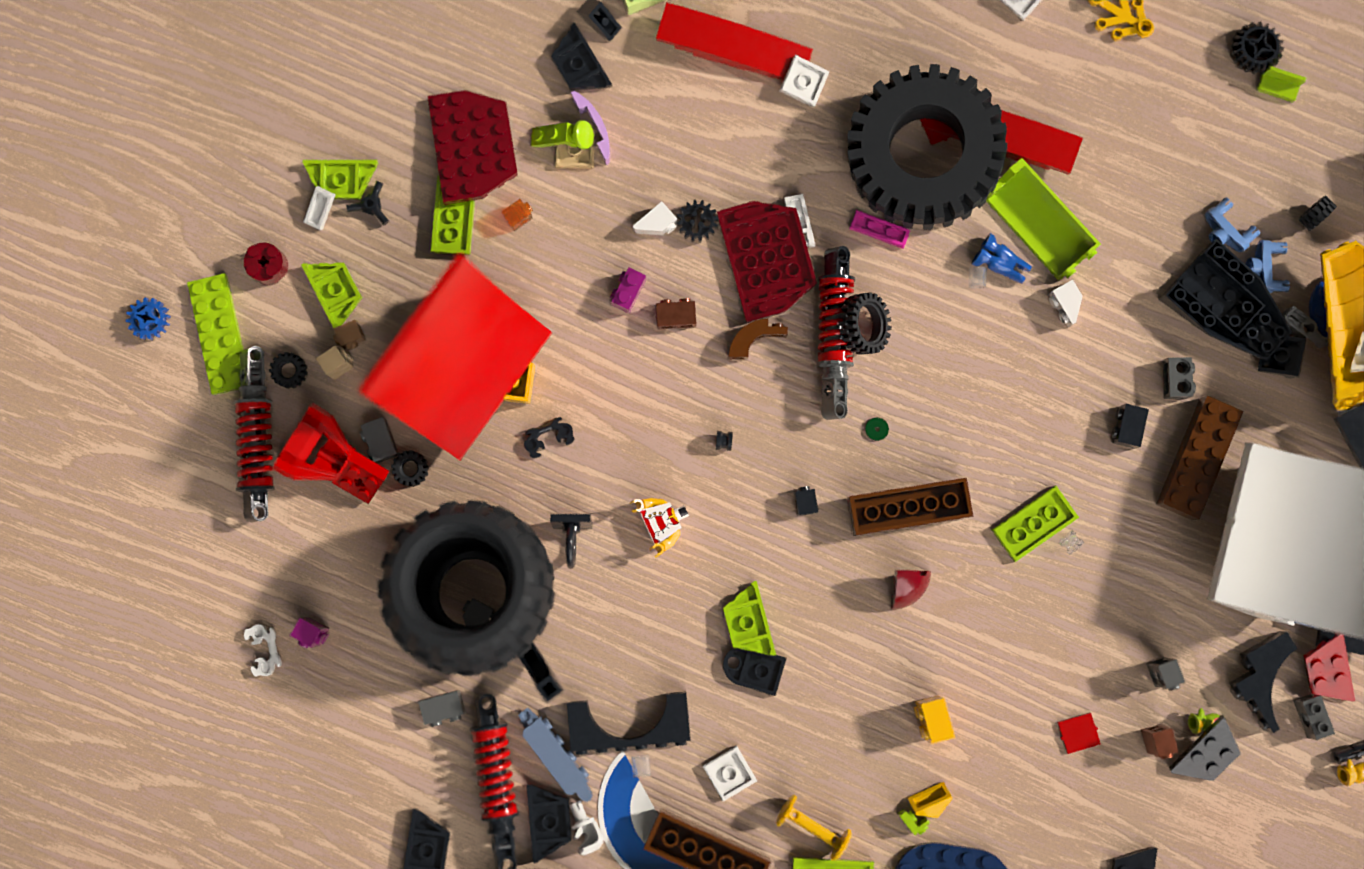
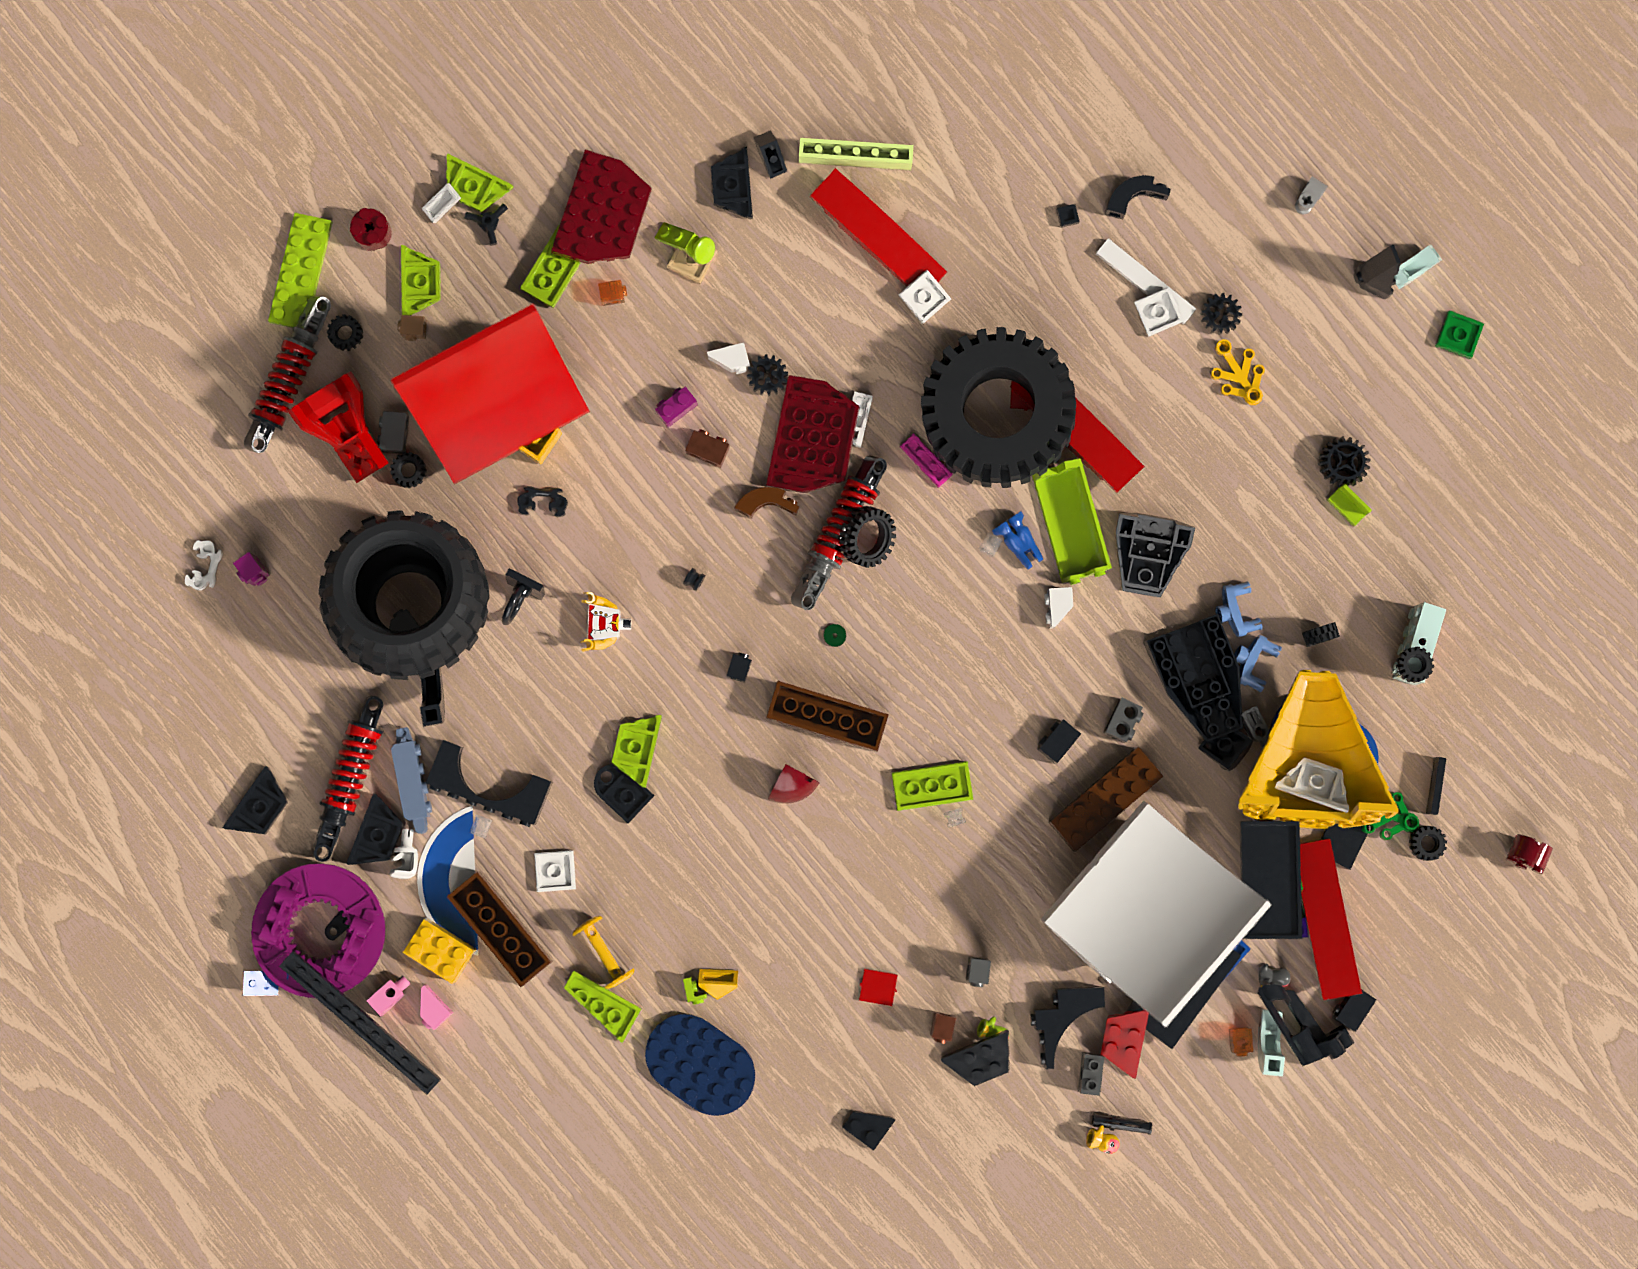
camera: 20 degrees right, 0 degrees up
blue gear [126,297,171,340] -> none
tan brick [316,345,354,380] -> none
dark grey brick [419,690,466,727] -> none
lavender slope [571,91,610,165] -> none
yellow brick [913,695,955,744] -> none
none -> black wedge [1116,513,1195,598]

